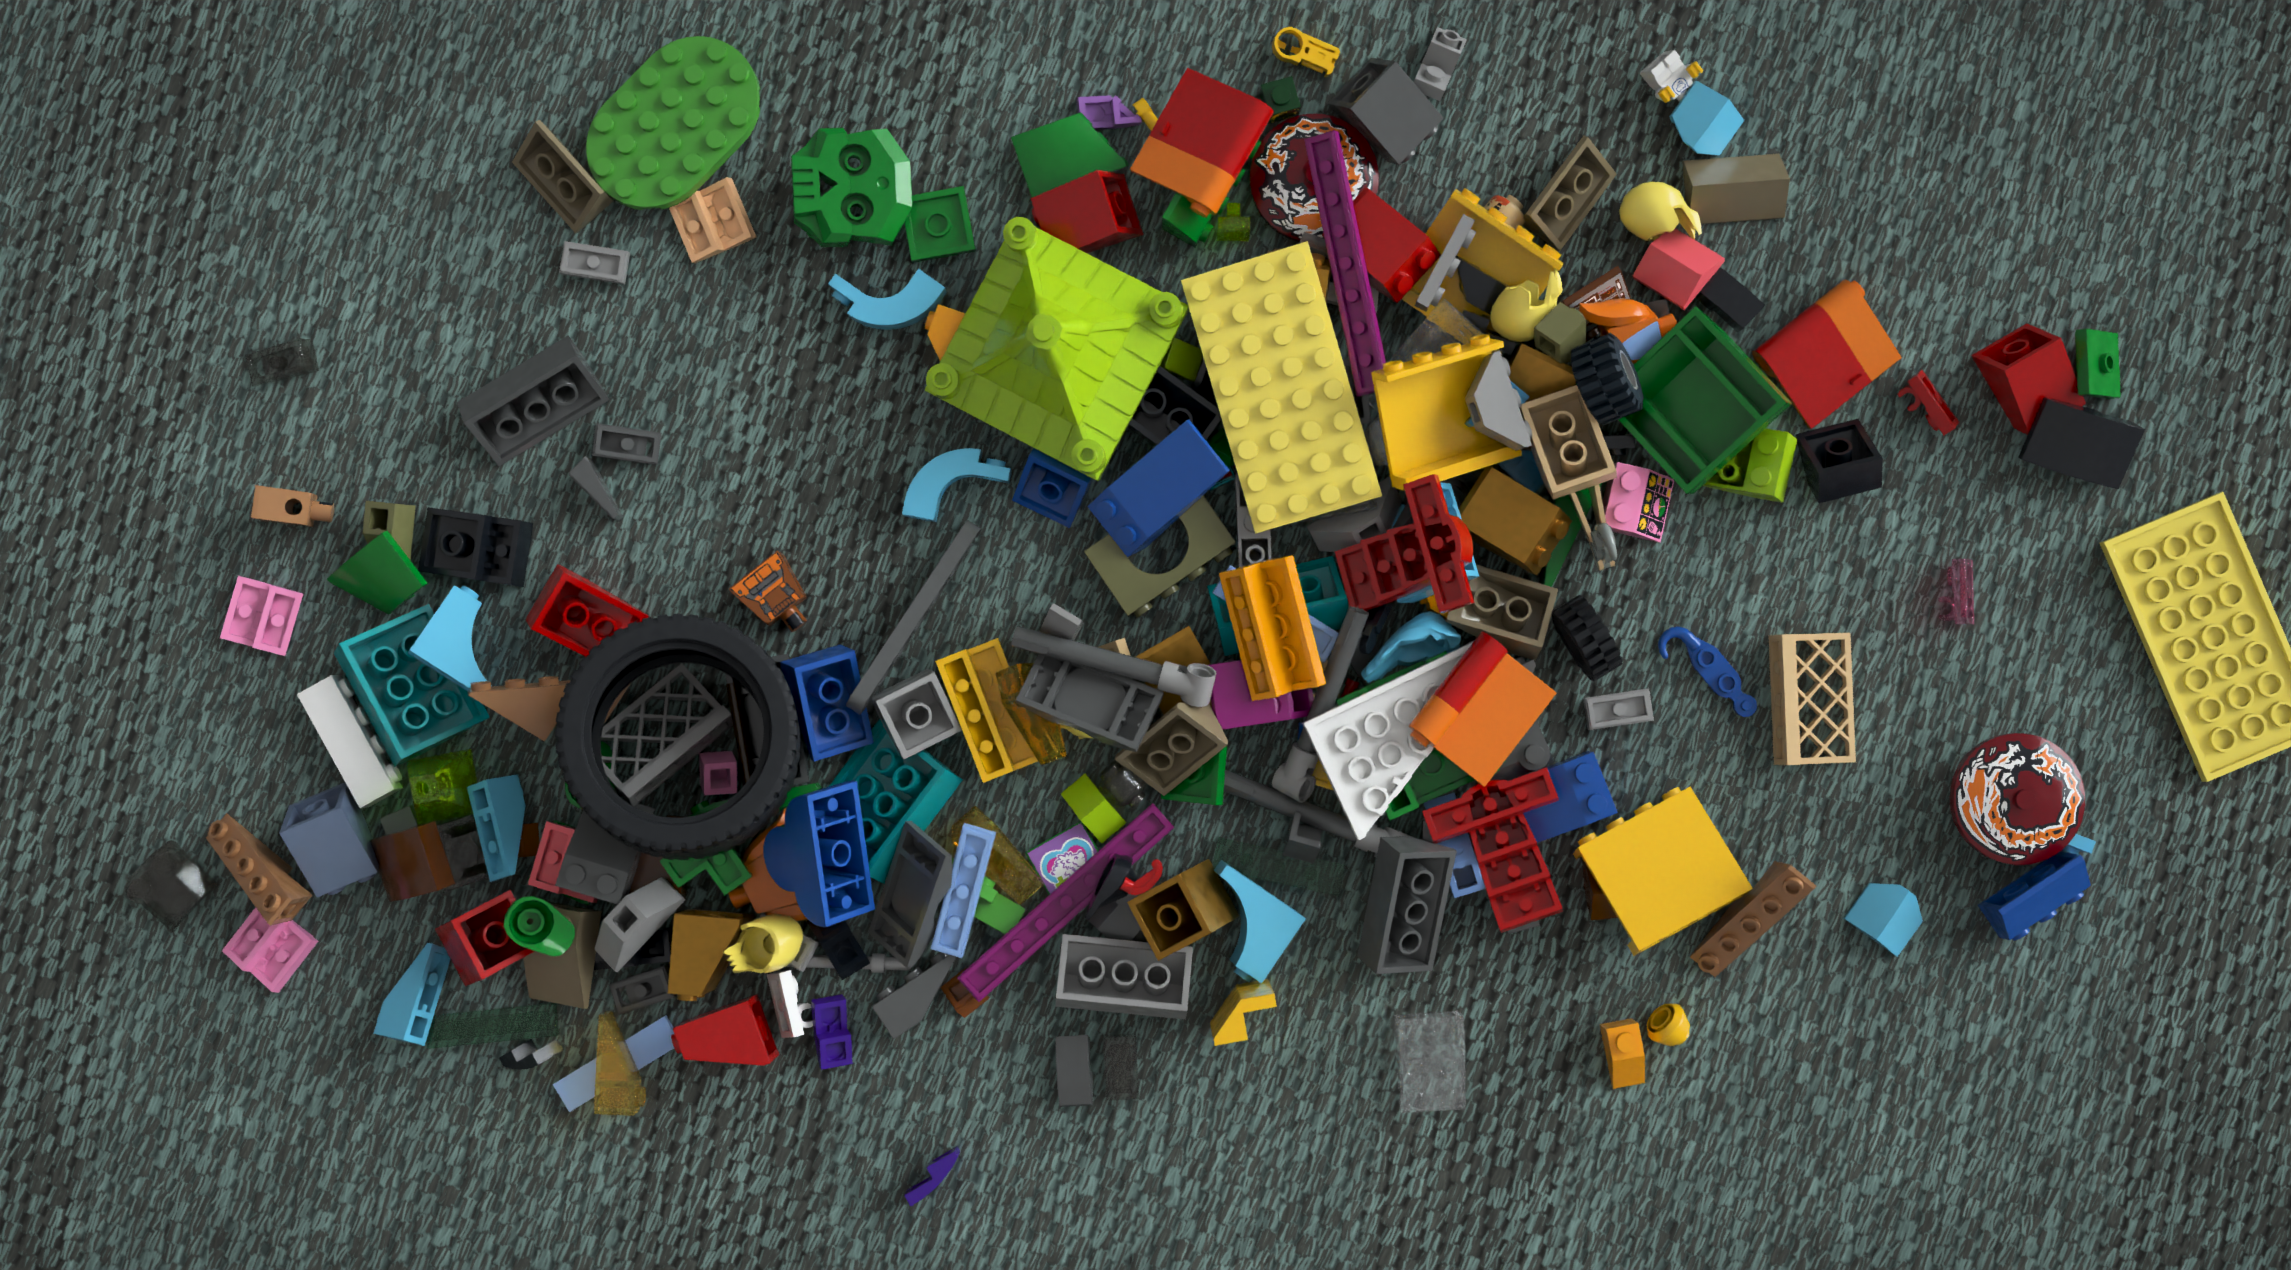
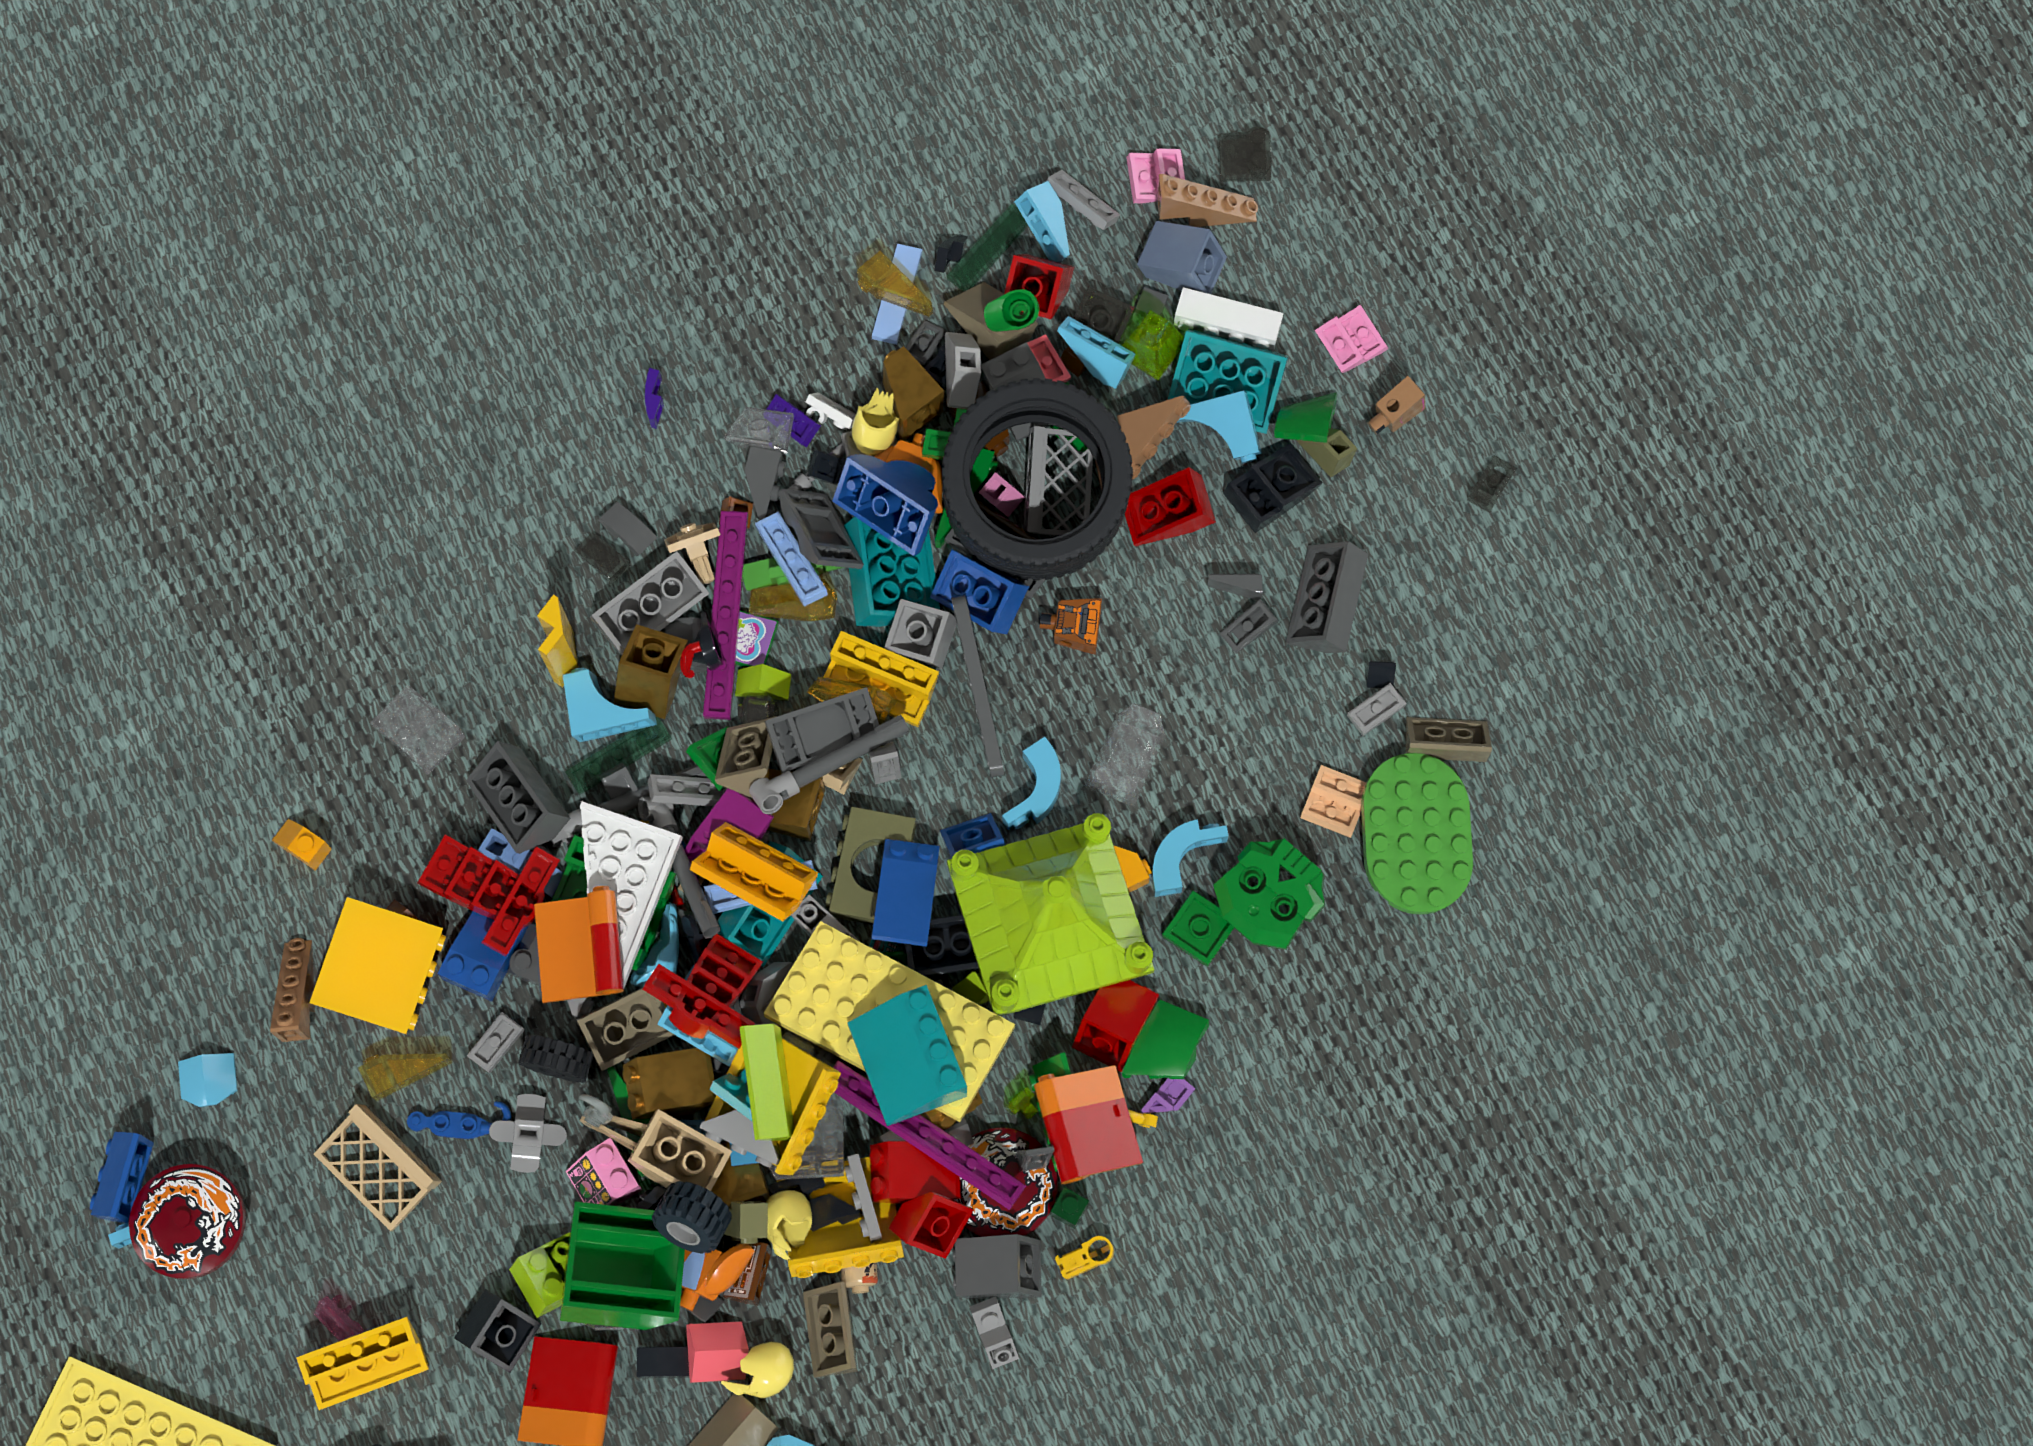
camera: 135 degrees right, 15 degrees down
reddish brown slope [370,821,455,902] -> none
red slope [671,994,779,1066] -> none
yellow cone [1647,1003,1690,1046] -> none
red plate [1897,370,1959,435] -> none
none -> yellow slope [296,1317,429,1410]
none -> clear yellow slope [358,1053,452,1101]
none -> light grey piece [489,1094,567,1173]
none -> light grey plate [648,774,728,806]
none -> tan piece [664,522,720,585]
none -> teal plate [709,1069,752,1121]
none -> clear slope [724,407,794,454]
none -> lime slope [740,1024,795,1141]
none -> teal slope [847,985,967,1126]
none -> red slope [889,1191,974,1259]
none -> dark grey slope [1016,1146,1054,1172]
none -> light grey plate [1046,170,1120,230]
none -> clear slope [1085,703,1166,808]
none -> black slope [1366,661,1396,688]

